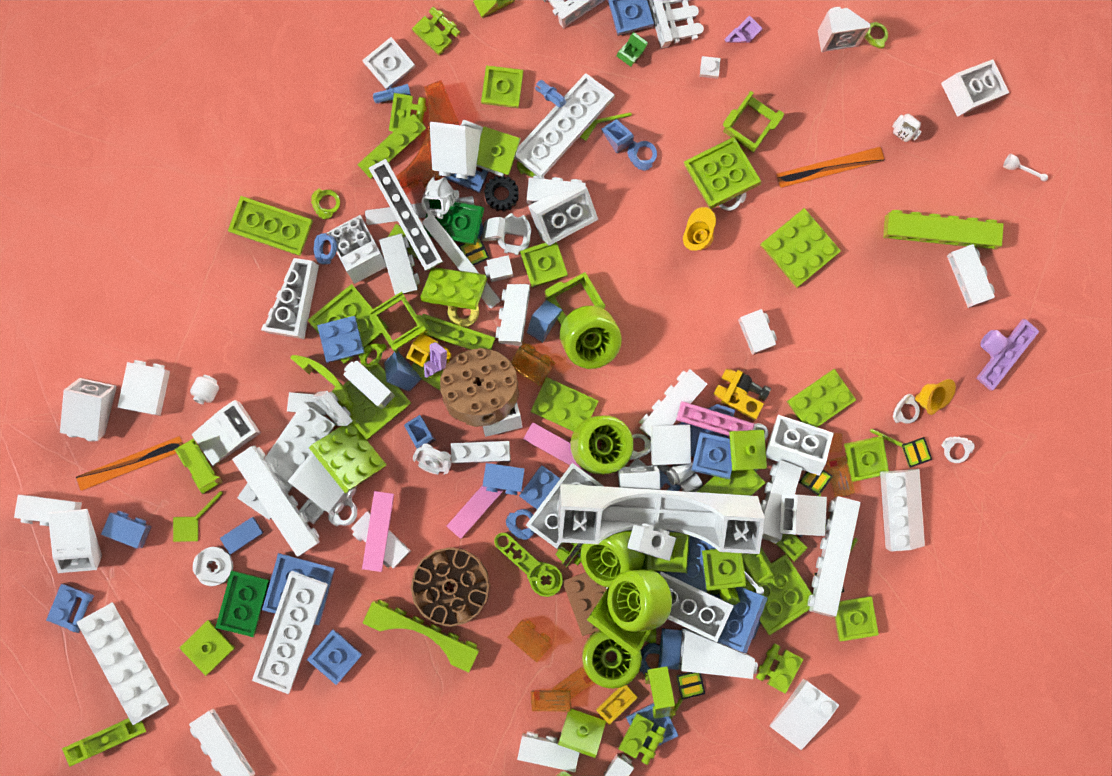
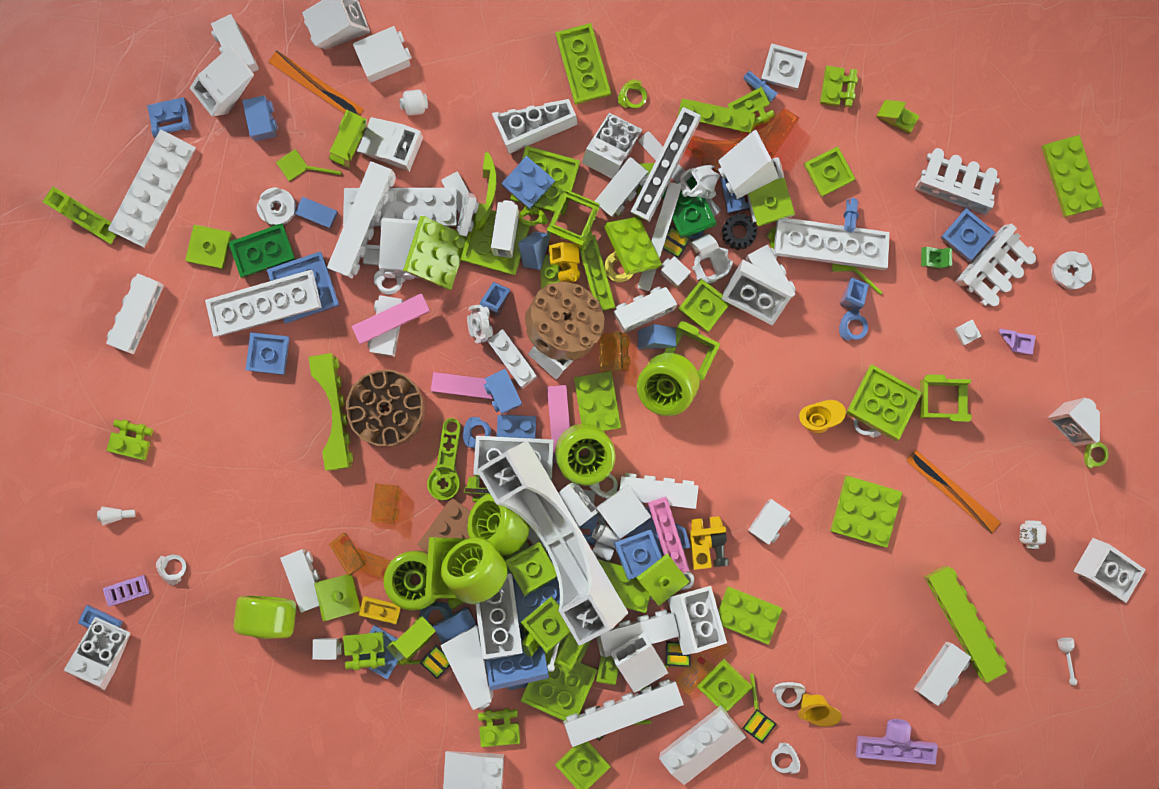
camera: 60 degrees right, 0 degrees up
medium blue piece [314,233,337,265] -> none
lavender slope [424,342,447,378] -> none
white brick [628,523,676,561] -> none

